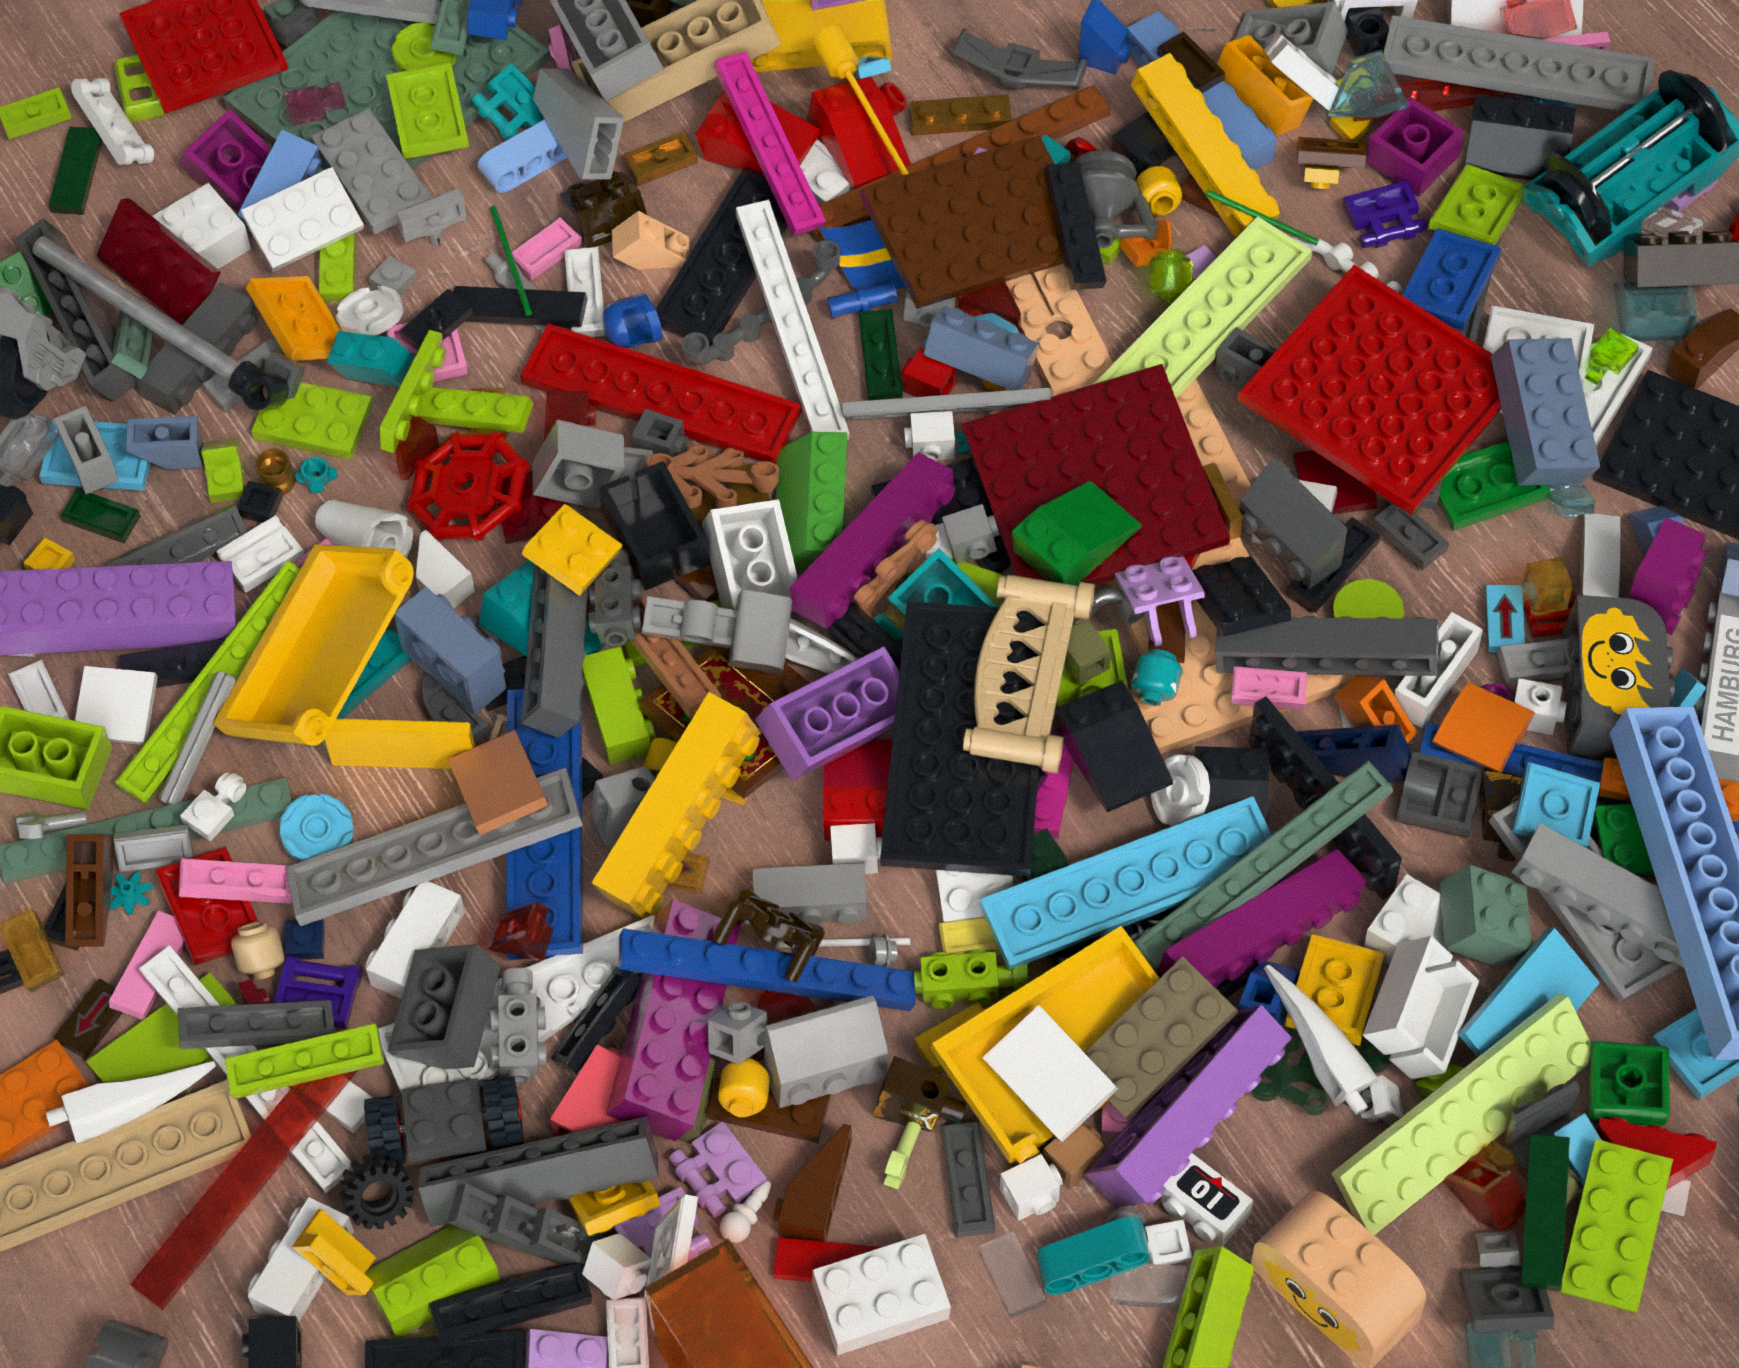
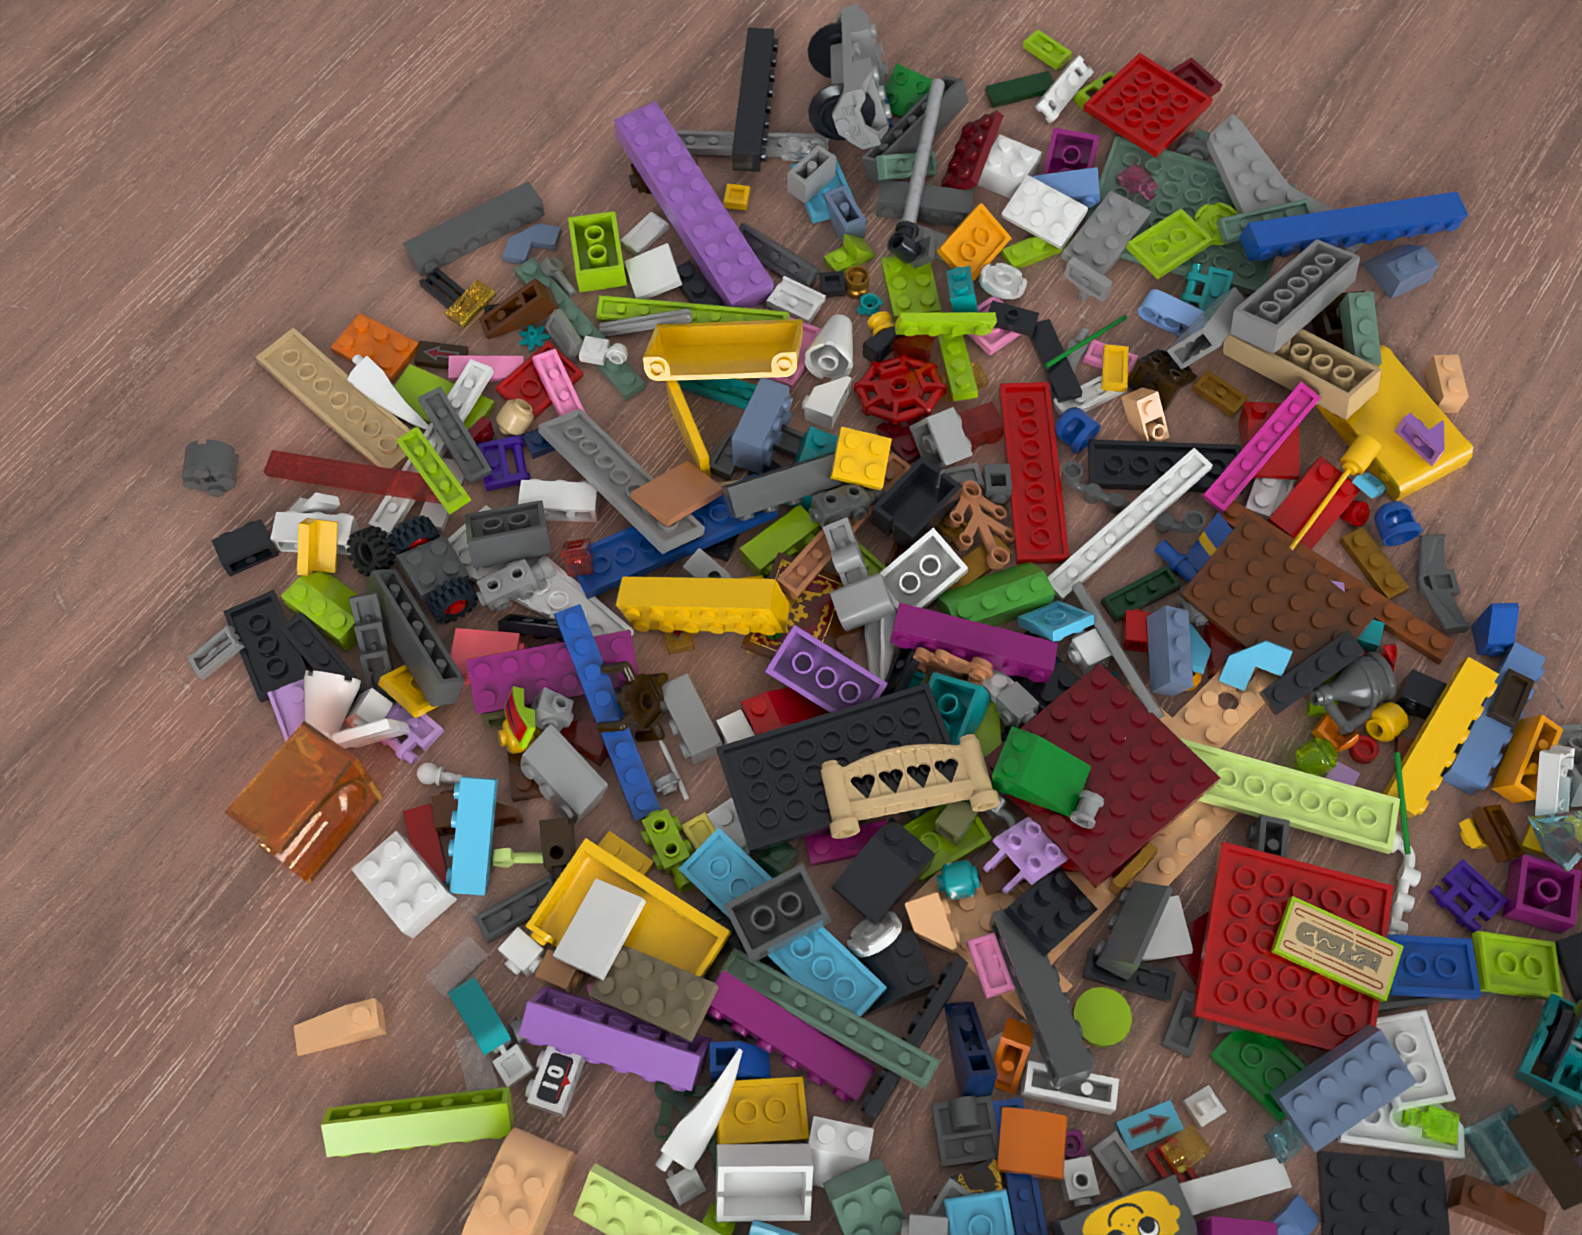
camera: 65 degrees right, 5 degrees up
dark green tile [60,488,141,544] -> none
medium azure tile [280,793,354,862] -> none
light grey plate [369,255,418,297] -> none
lavender plate [669,1122,767,1217] -> none
none -> white slope [289,492,340,514]
none -> white cone [304,670,361,748]
none -> medium azure brick [446,776,498,896]
none -> slope [504,686,536,748]
none -> dark grey brick [723,863,832,963]
none -> black slope [862,325,908,363]
none -> yellow wheel [867,311,894,336]
none -> light nougat slope [905,892,961,954]
none -> medium azure plate [1017,600,1094,642]
none -> light grey bush [1070,790,1104,828]
none -> yellow tile [1101,344,1129,392]
none -> white tile [1182,1085,1226,1129]
none -> medium azure tile [1219,640,1293,691]
none -> tile [1271,896,1404,1002]
none -> red tile [1348,735,1379,764]
none -> blue helmet [1374,501,1423,546]

